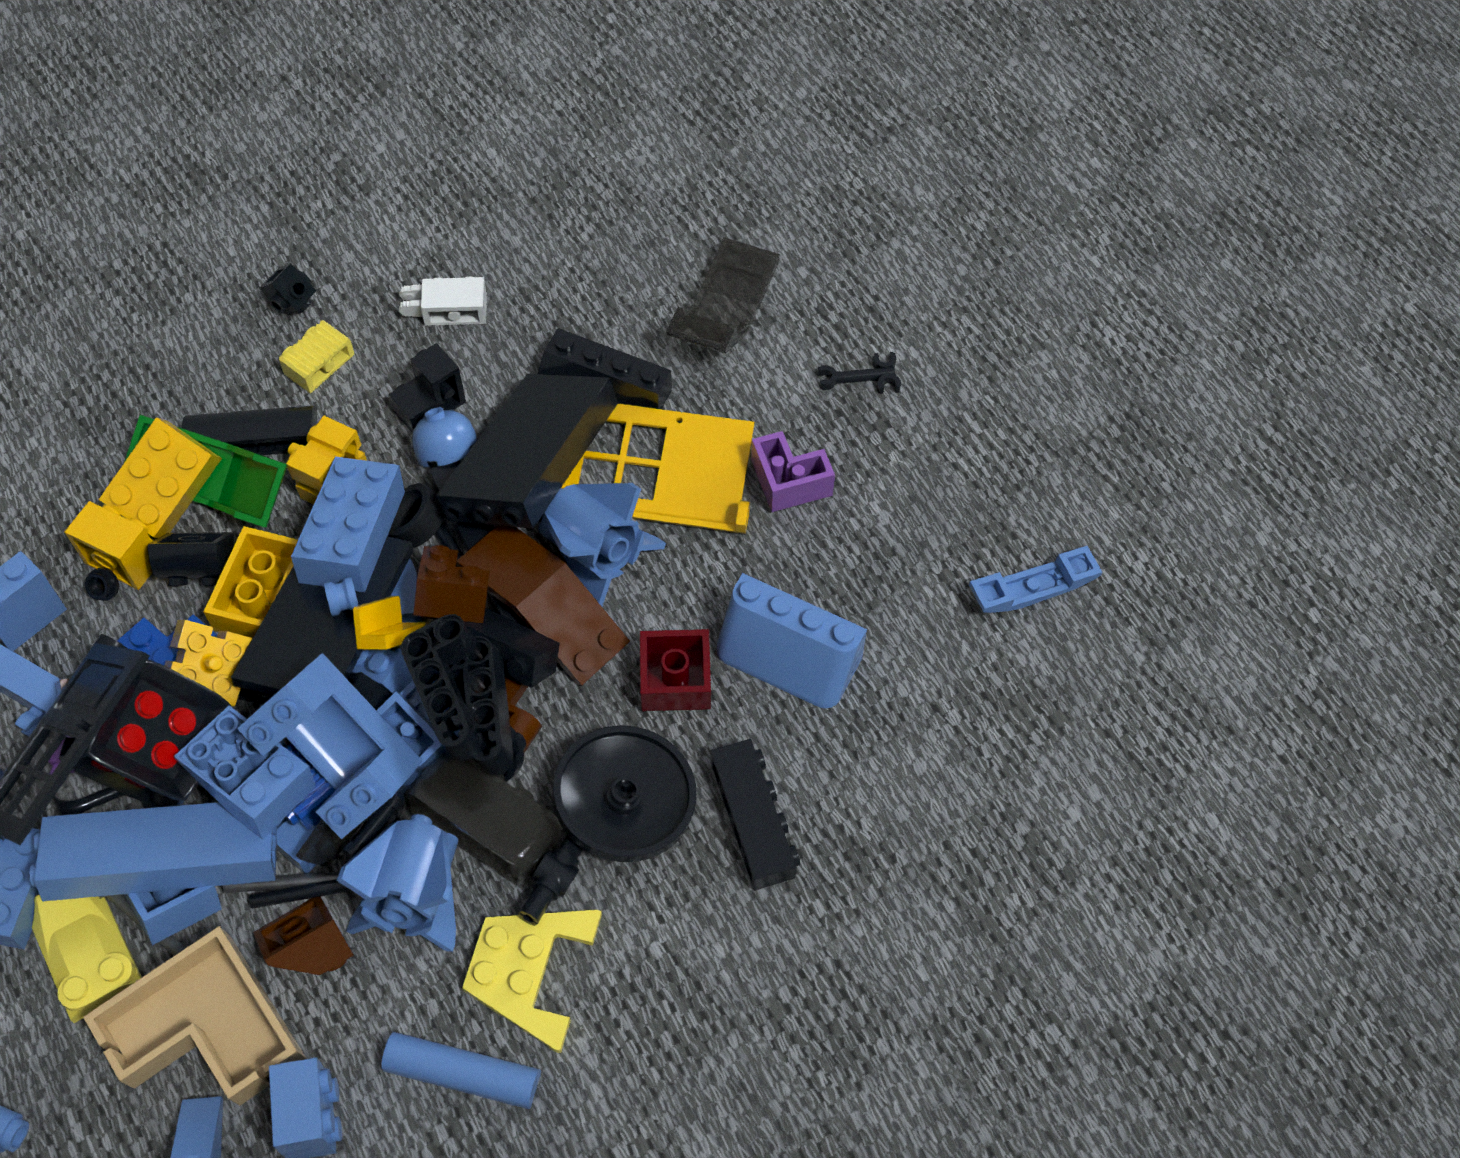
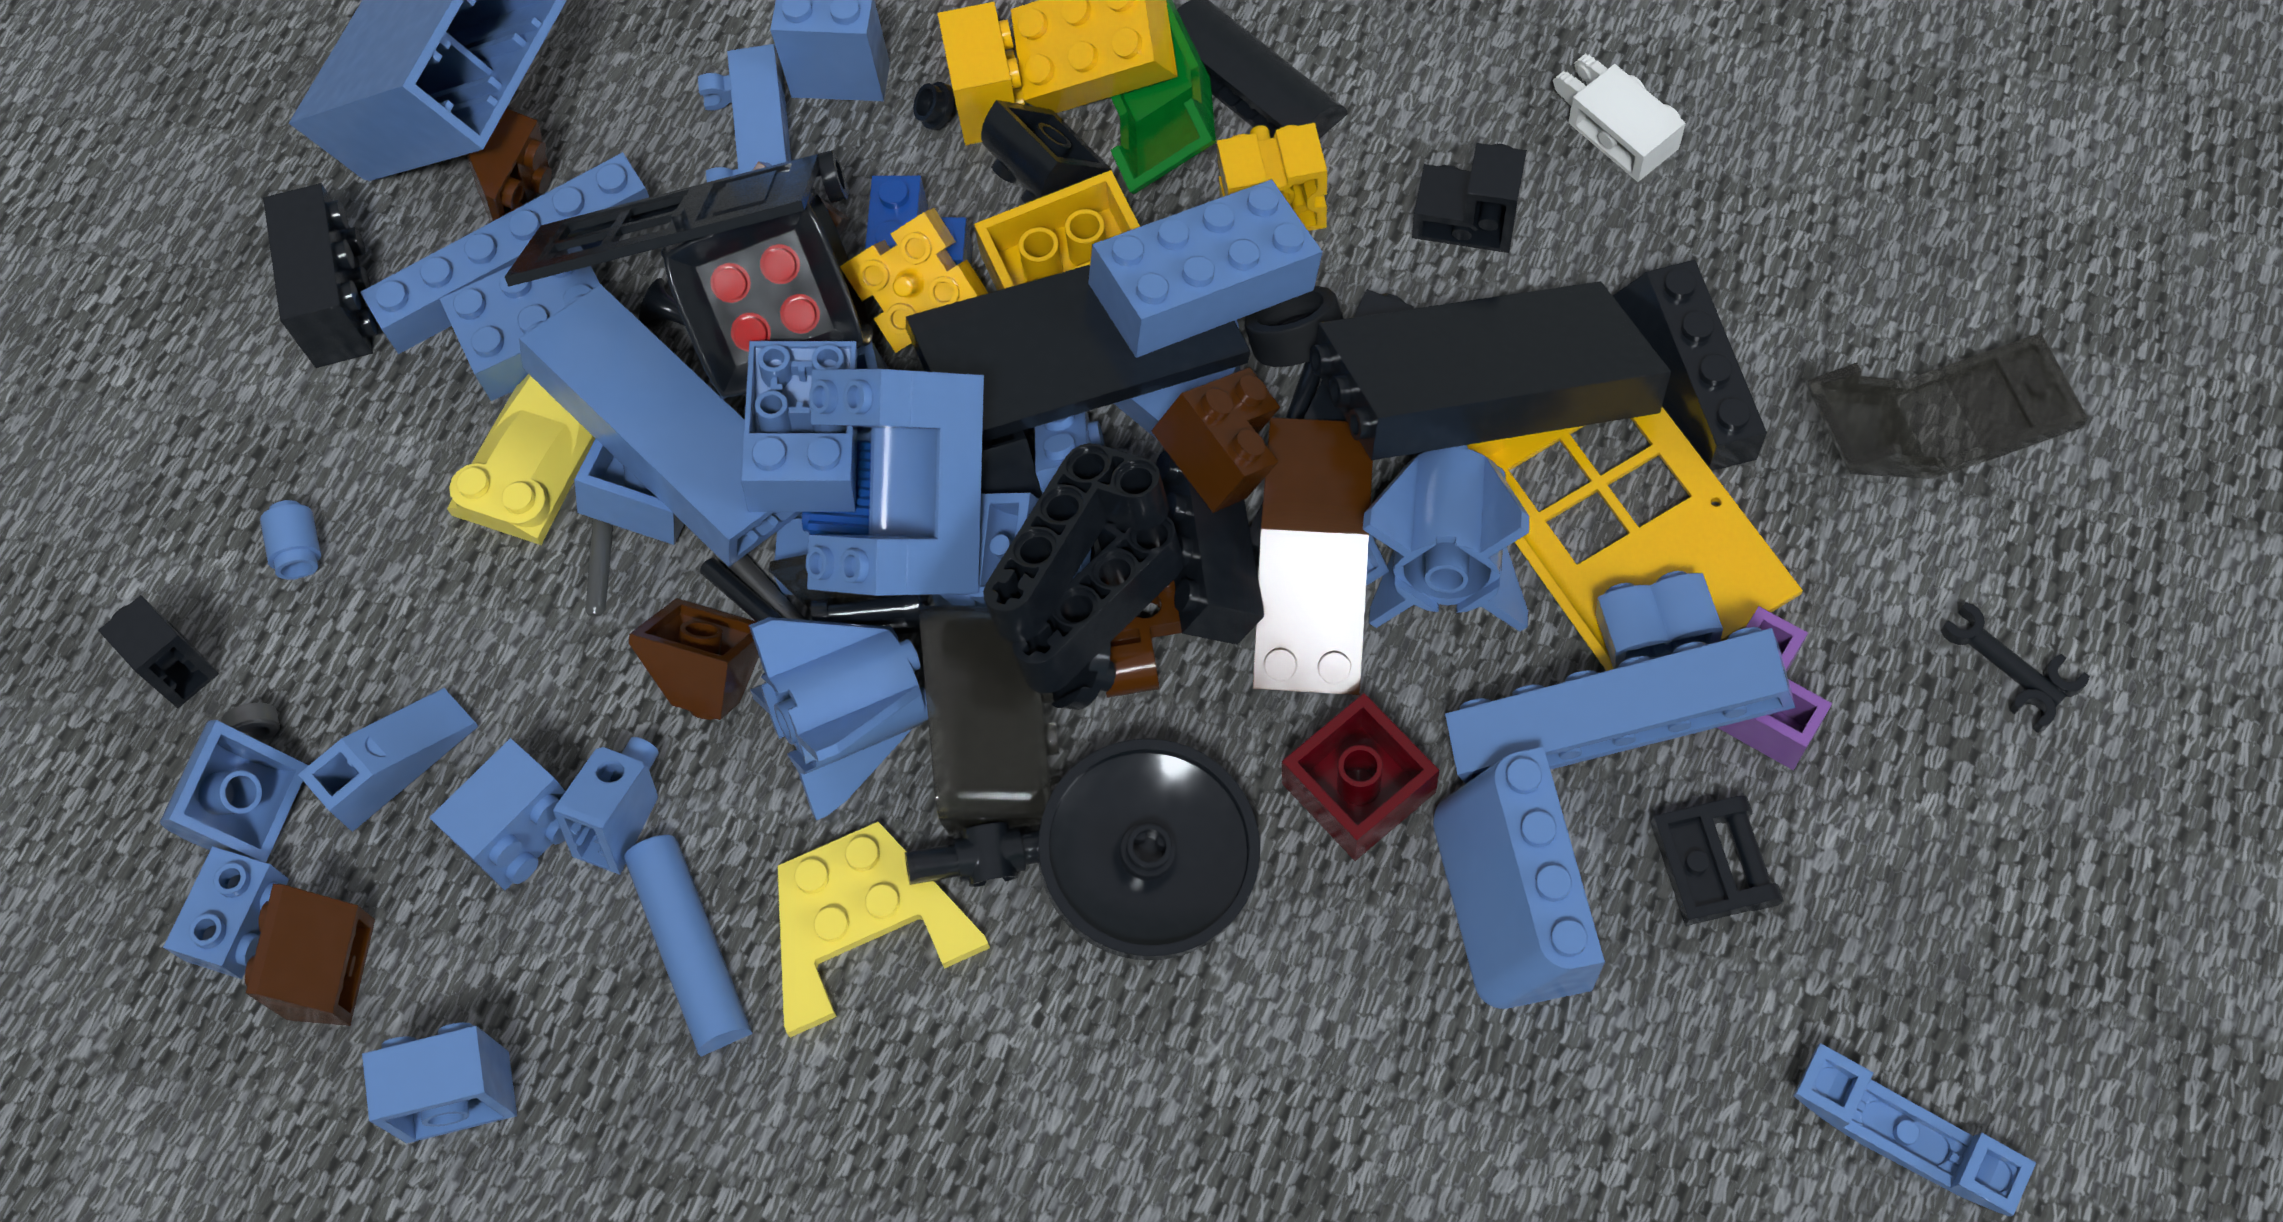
camera: 60 degrees right, 5 degrees up
tan piece [83,926,307,1106] -> none
light yellow brick [279,320,354,394] -> none
medium blue wheel [324,577,359,617] -> none
yellow panel [353,596,426,650] -> none
medium blue cylinder [412,407,478,467] -> none
black brick [710,739,800,891] -> none
none -> medium blue torso [553,737,659,875]
none -> medium blue brick [1445,627,1796,784]
none -> medium blue brick [1595,571,1723,669]
none -> black plate [1651,796,1784,926]

